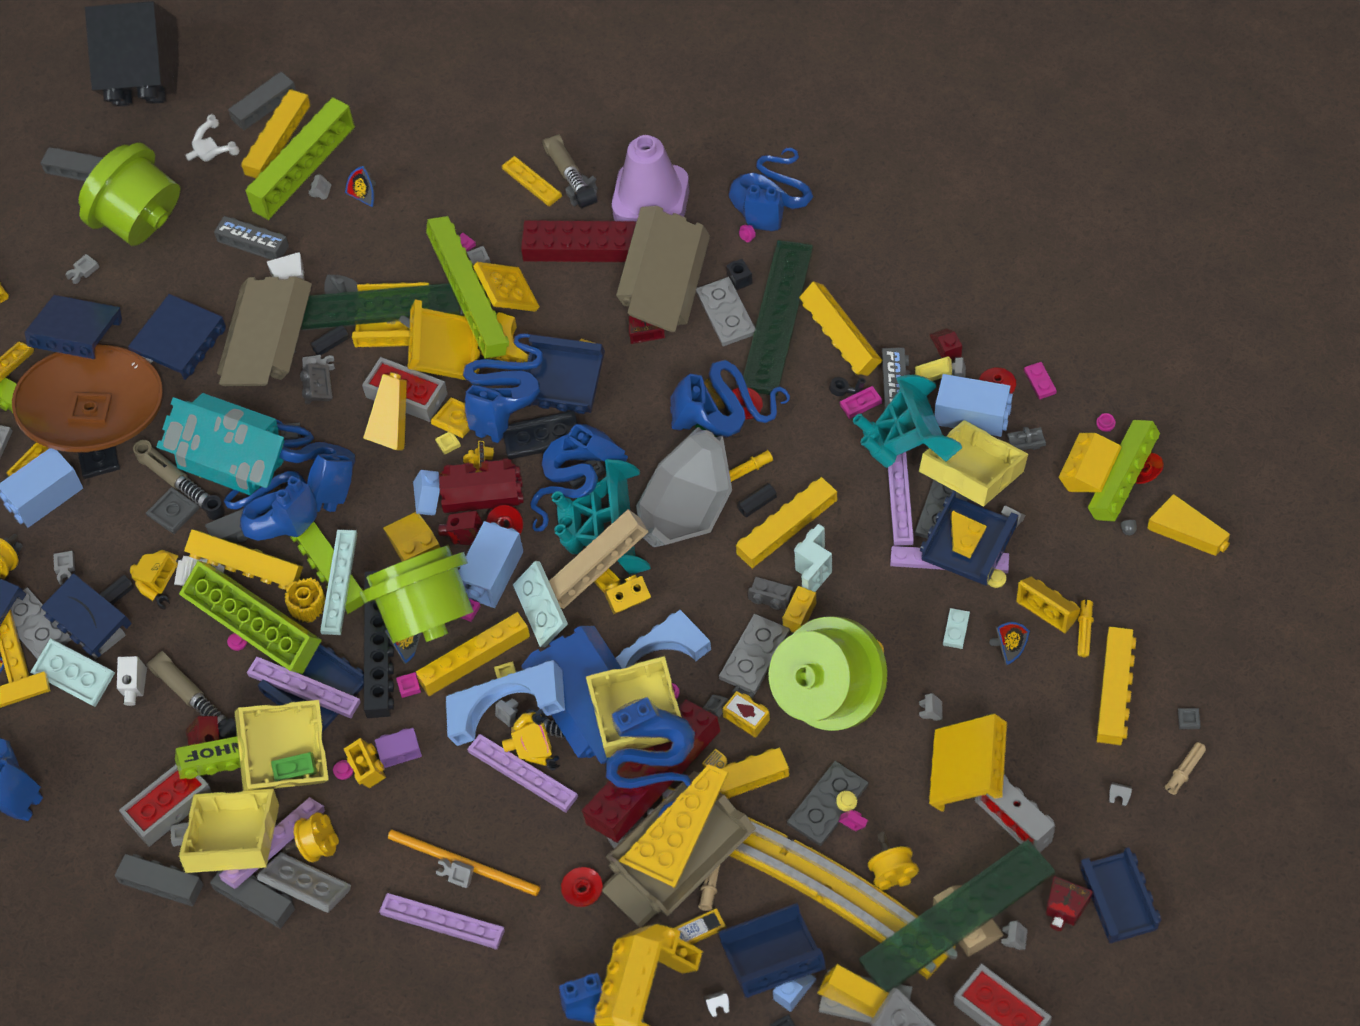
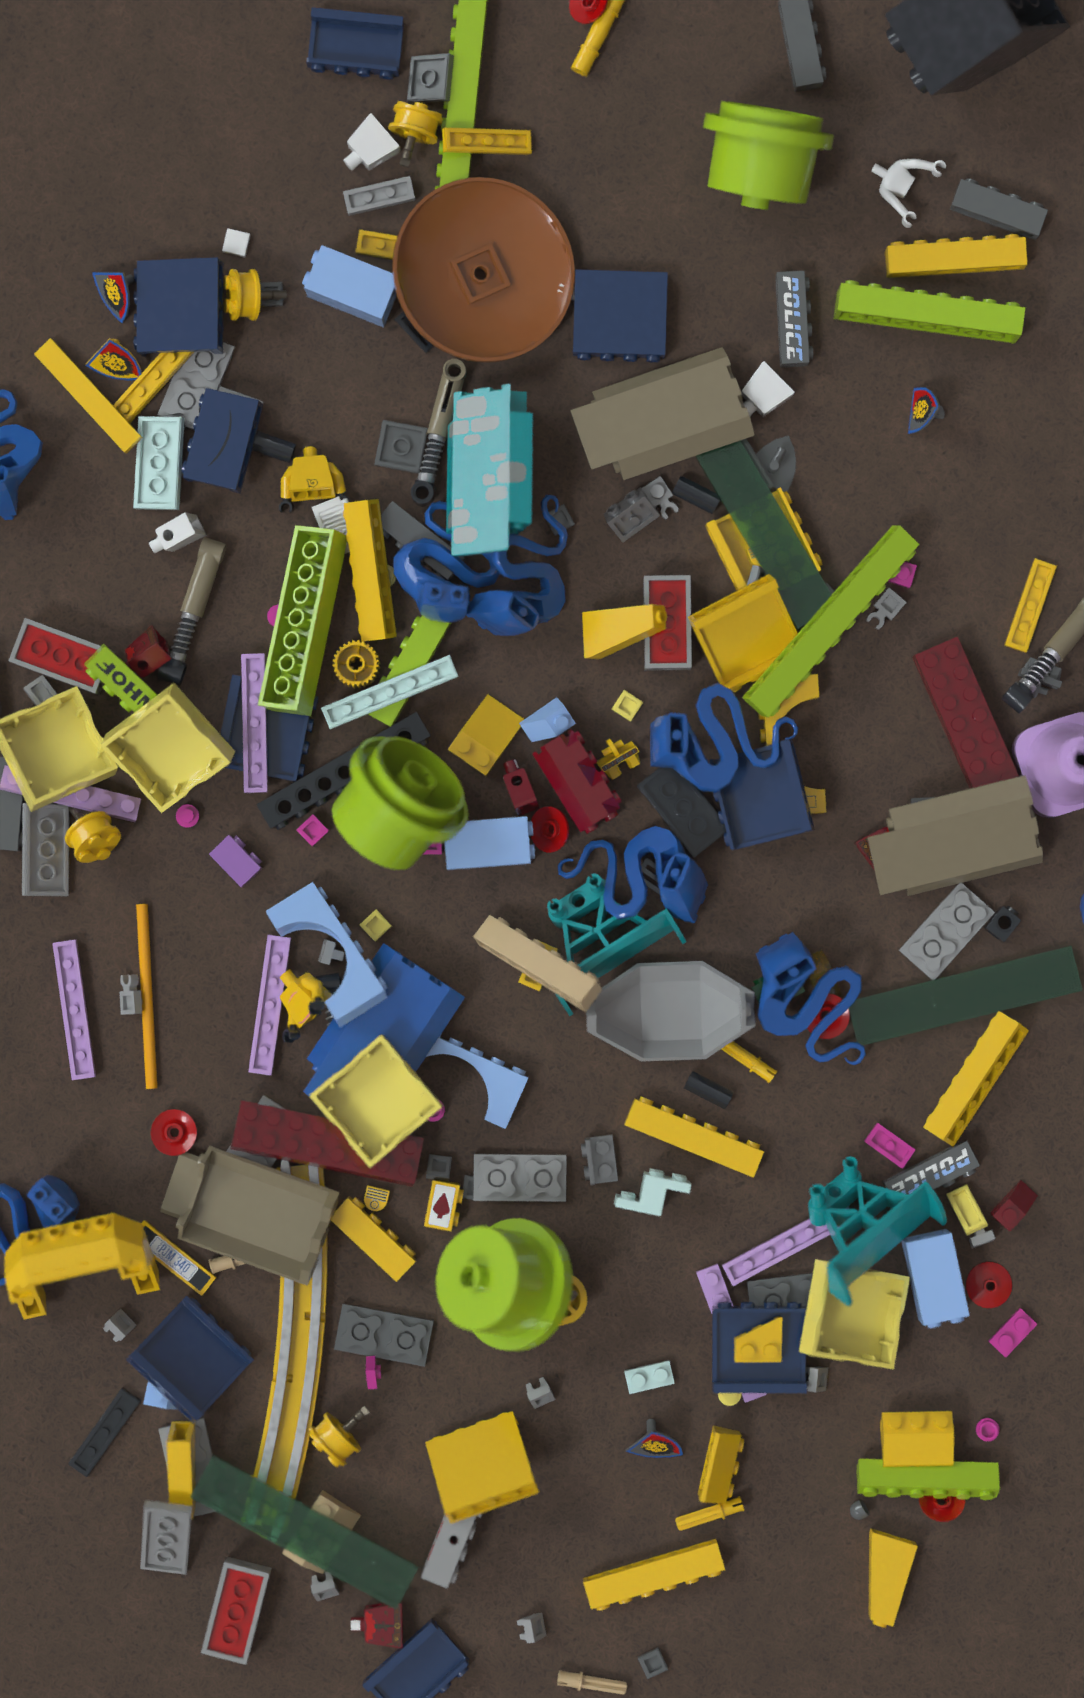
camera: 60 degrees right, 30 degrees up
dark blue panel [25,295,122,359] -> none
light grey plate [54,551,75,585] -> none
light grey plate [66,254,99,284] -> none
bright green plate [271,752,317,782] -> none
light grey tile [308,174,331,199] -> none
yellow brick [344,738,386,788] -> none
yellow brick [416,612,530,696] -> none
yellow tile [431,397,470,438] -> none
yellow plate [473,262,539,312] -> none
light aqua piece [513,561,568,647] -> none
yellow brick [604,575,651,614] -> none
blue hips [606,697,695,817] -> none
yellow wing [619,764,729,888] -> none
dark pink plate [739,224,755,242] -> none
yellow brick [783,586,816,632] -> none
black plate [829,377,866,397] -> none
light yellow plate [836,791,857,812] -> none
dark grey hips [1007,427,1046,450] -> none

